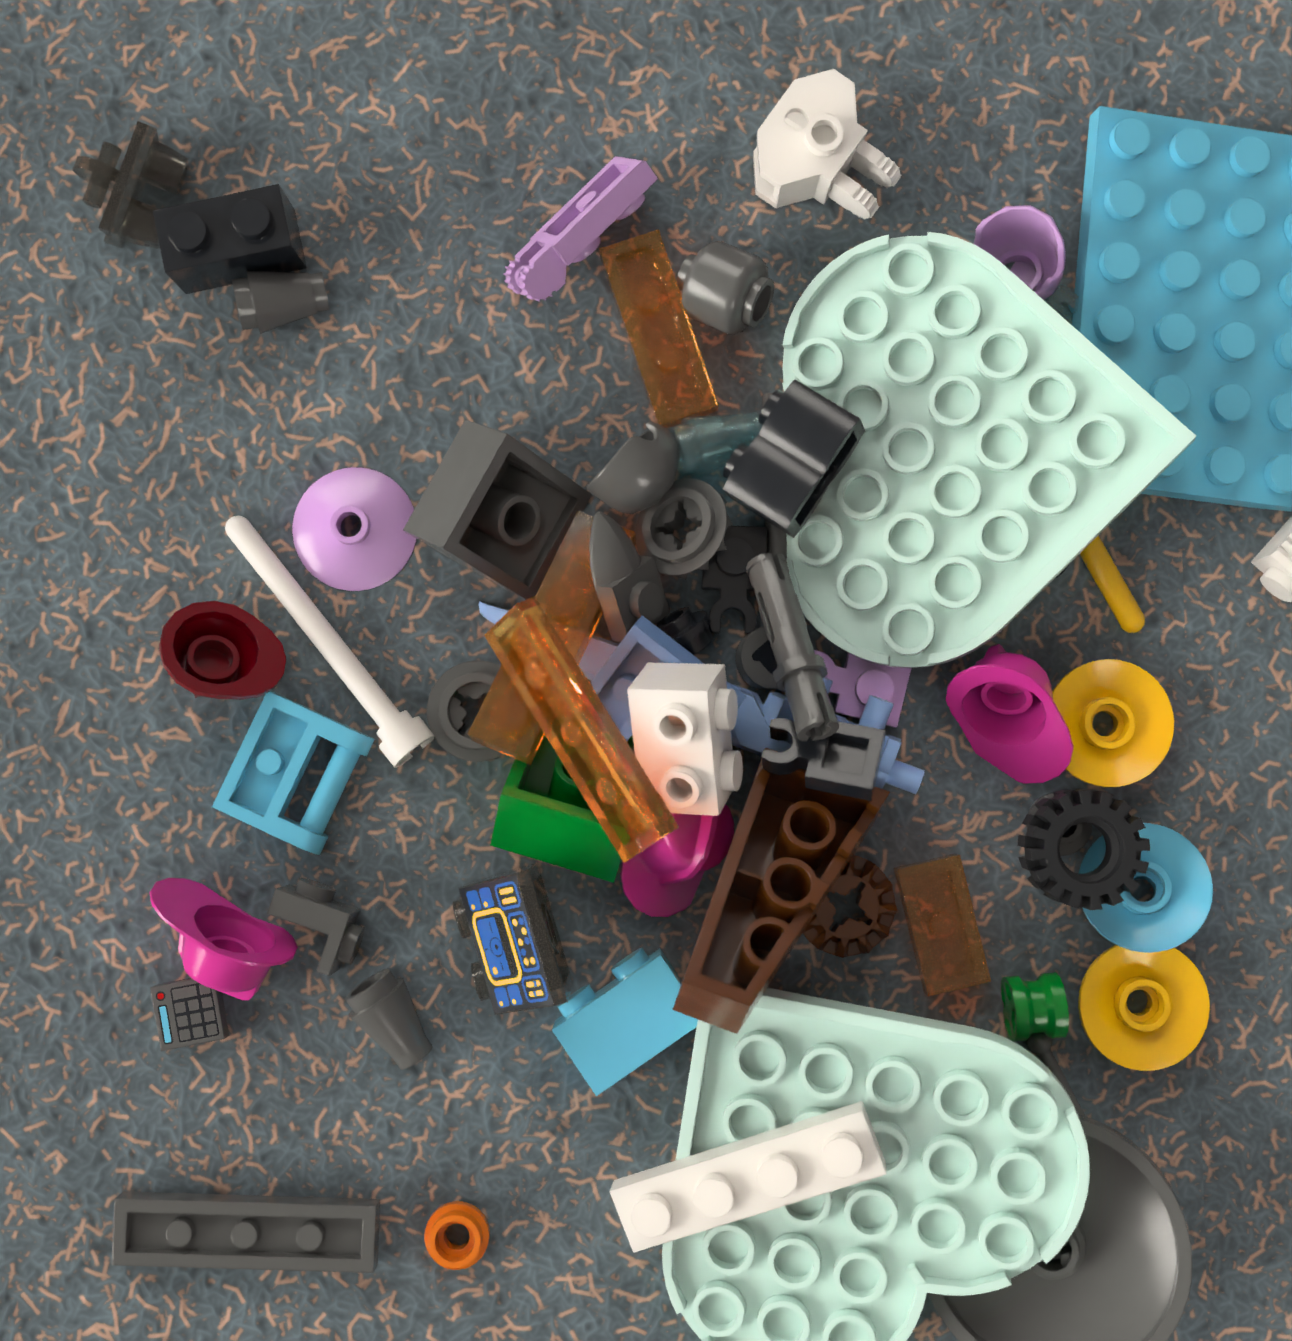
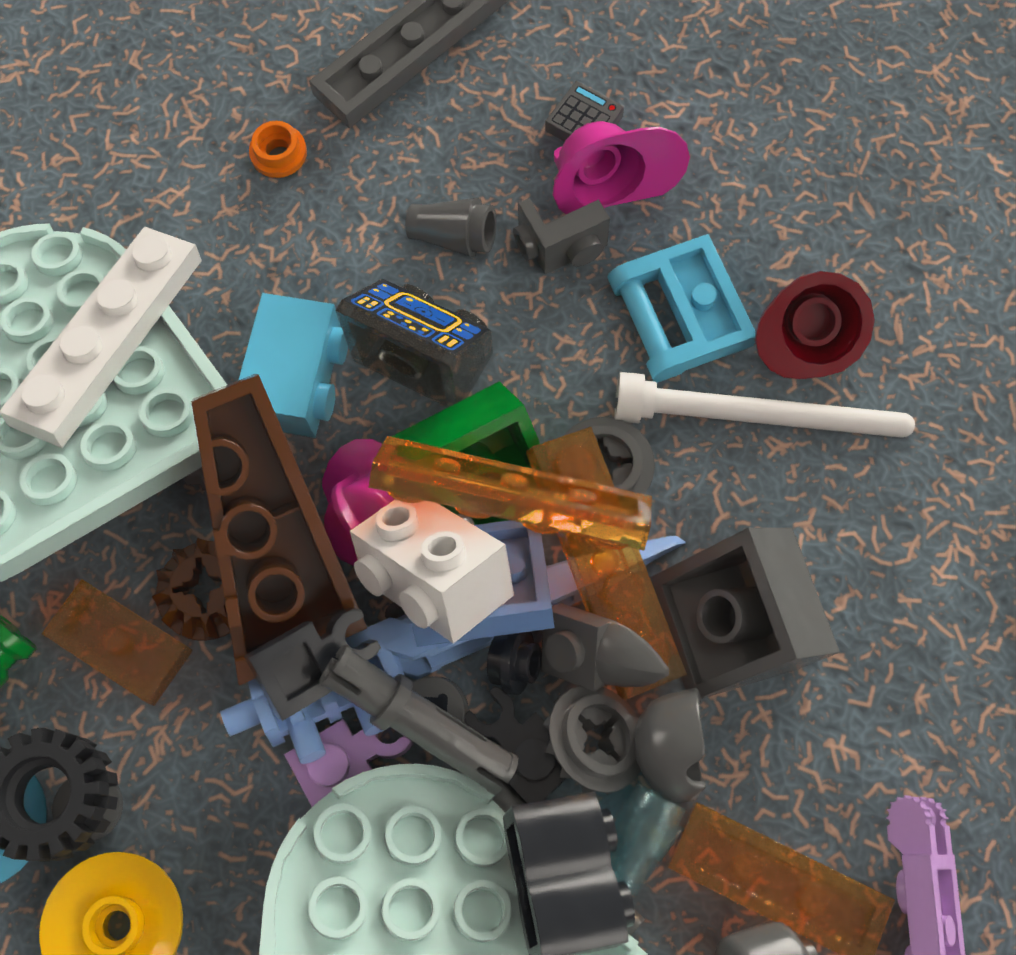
camera: 140 degrees right, 15 degrees down
lavender dish [292,467,416,591] -> none
dark pink piece [946,644,1074,784] -> none

